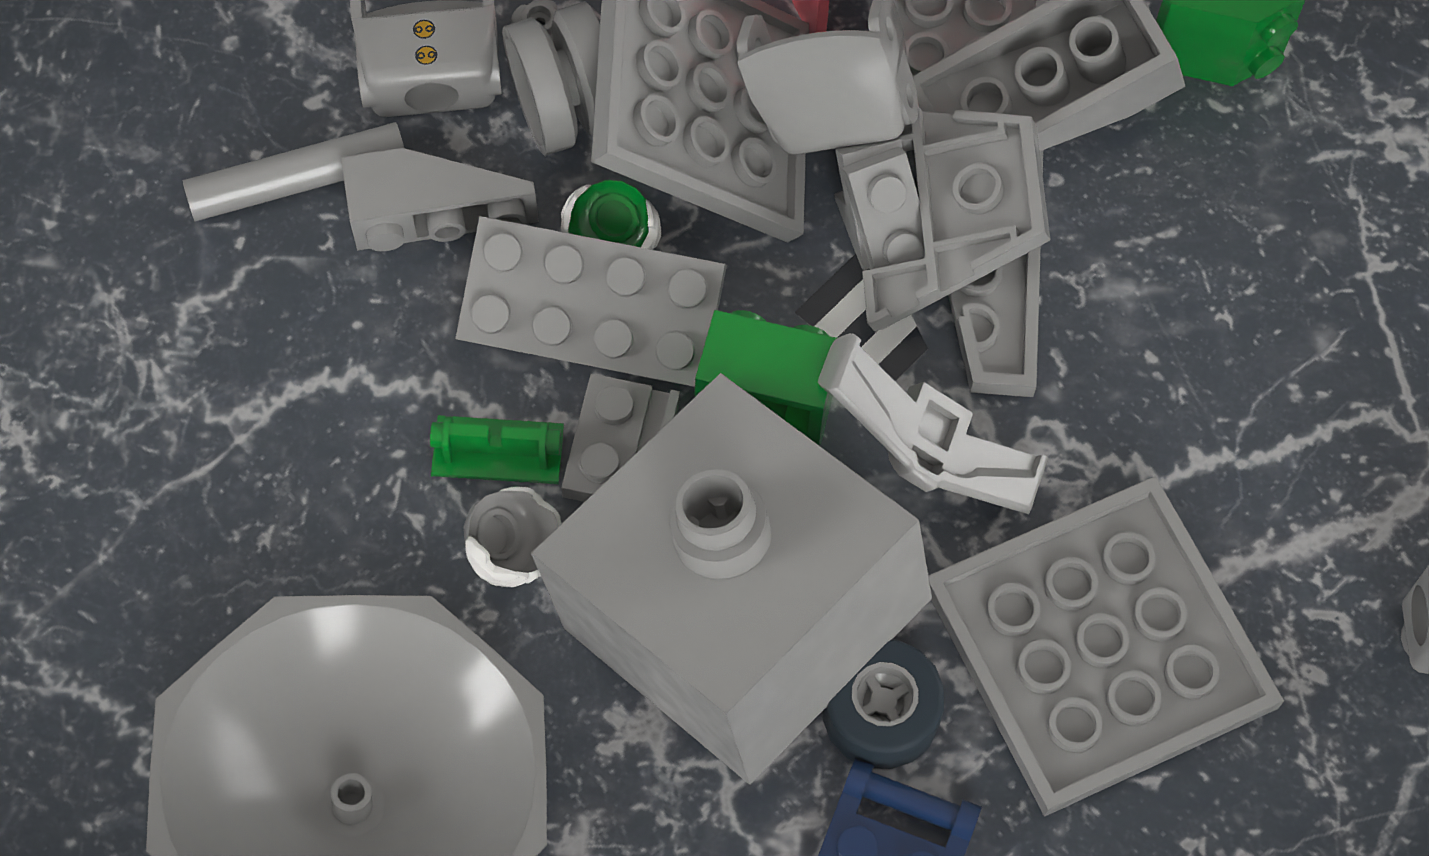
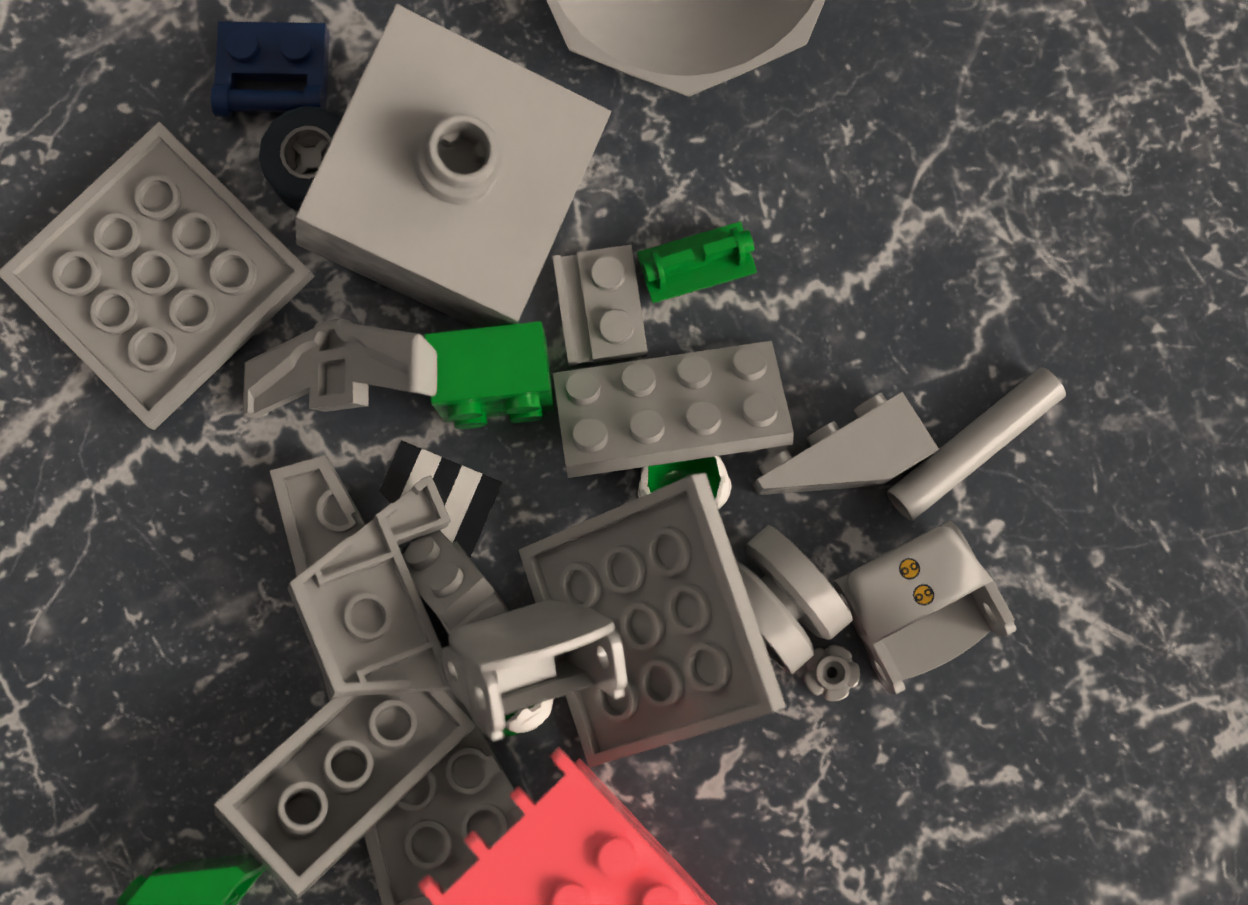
camera: 160 degrees right, 15 degrees up
light grey hair [463,486,562,587] -> none

